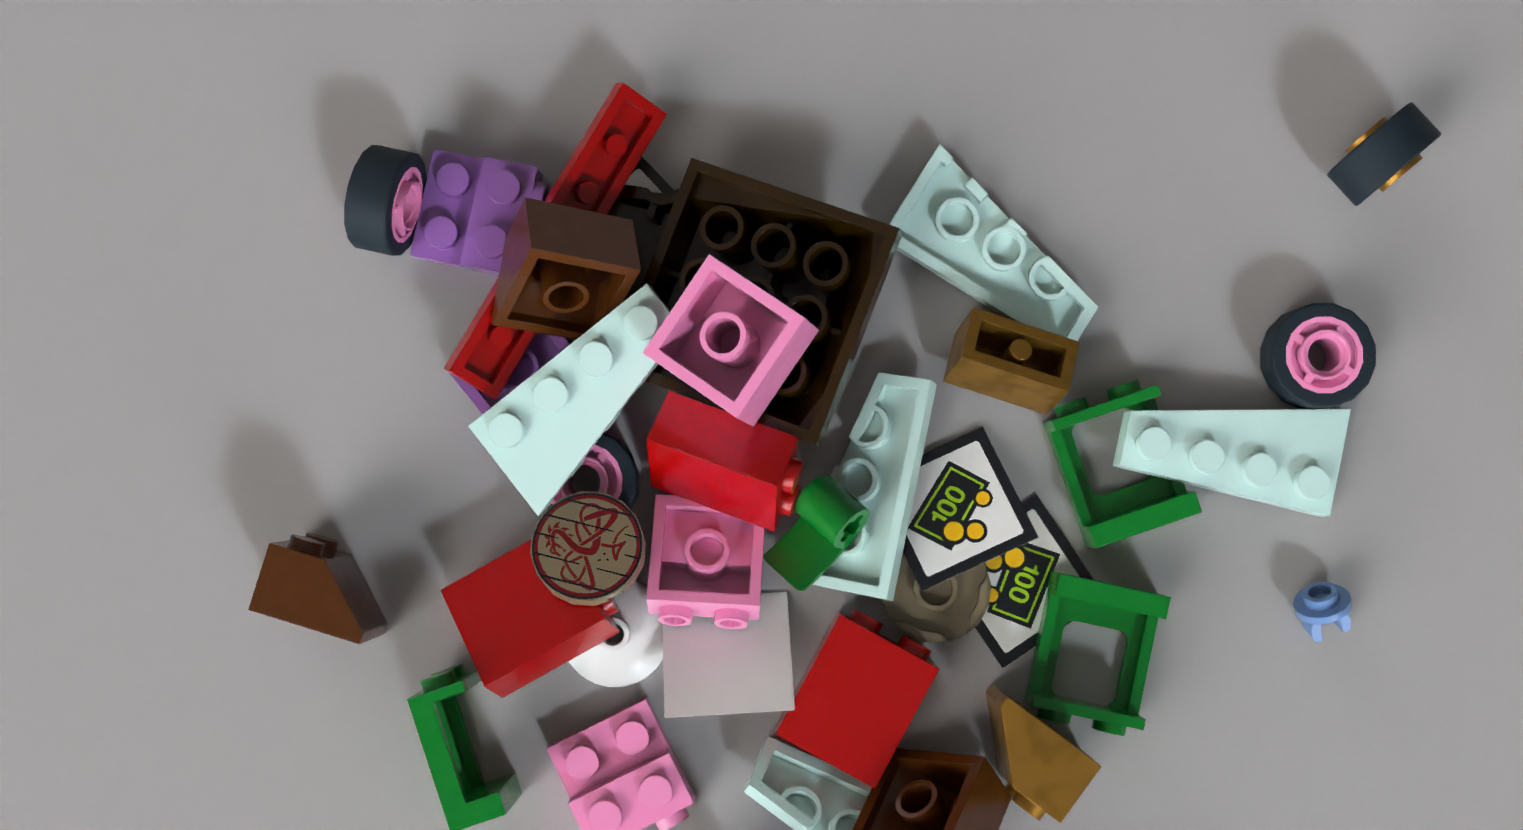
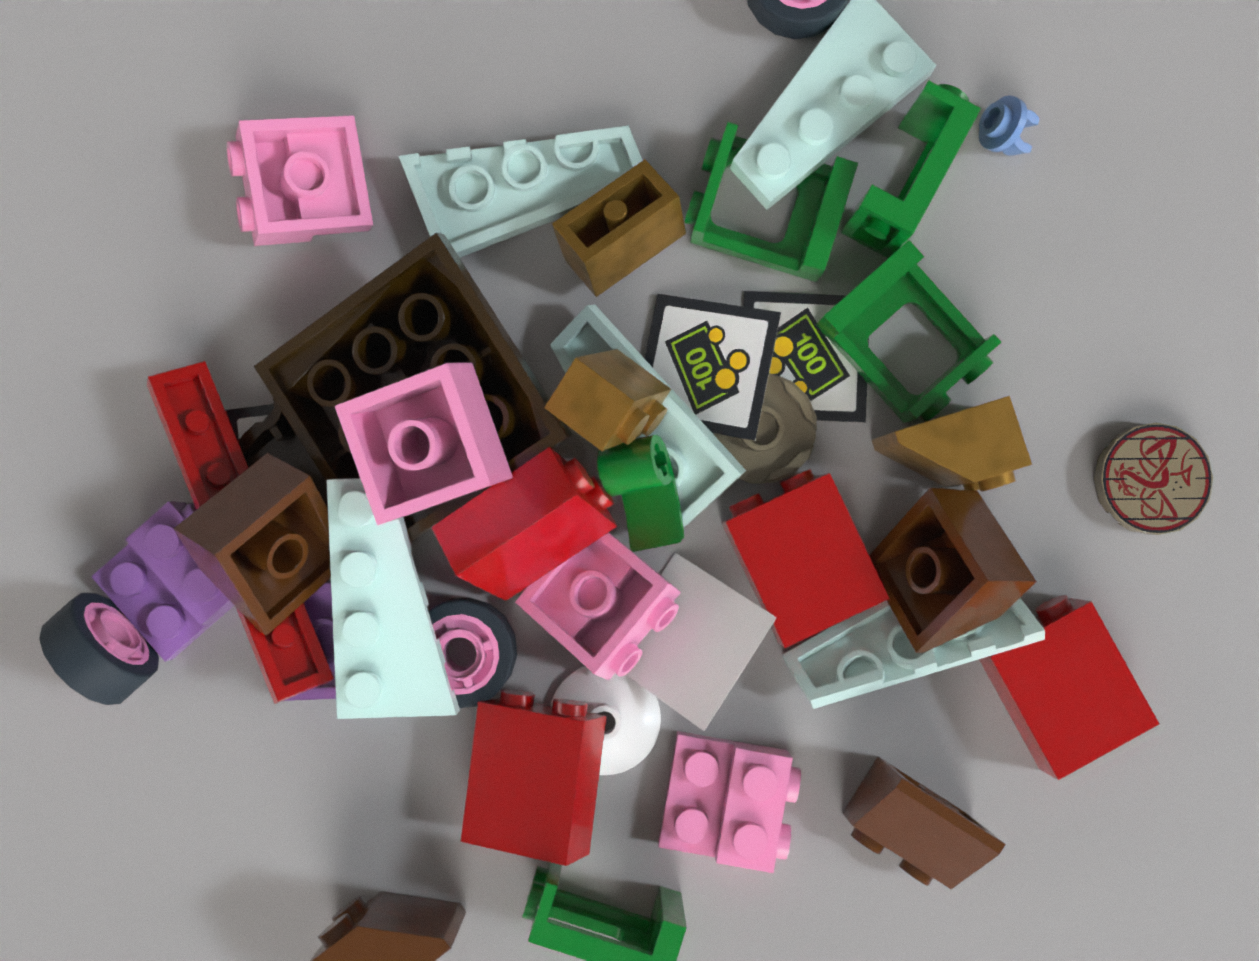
camera: 60 degrees left, 0 degrees up
tile [530,491,646,606] -> none
none -> bright pink plate [227,116,373,246]
none -> pearl gold brick [544,349,671,451]
none -> green window [841,80,981,258]

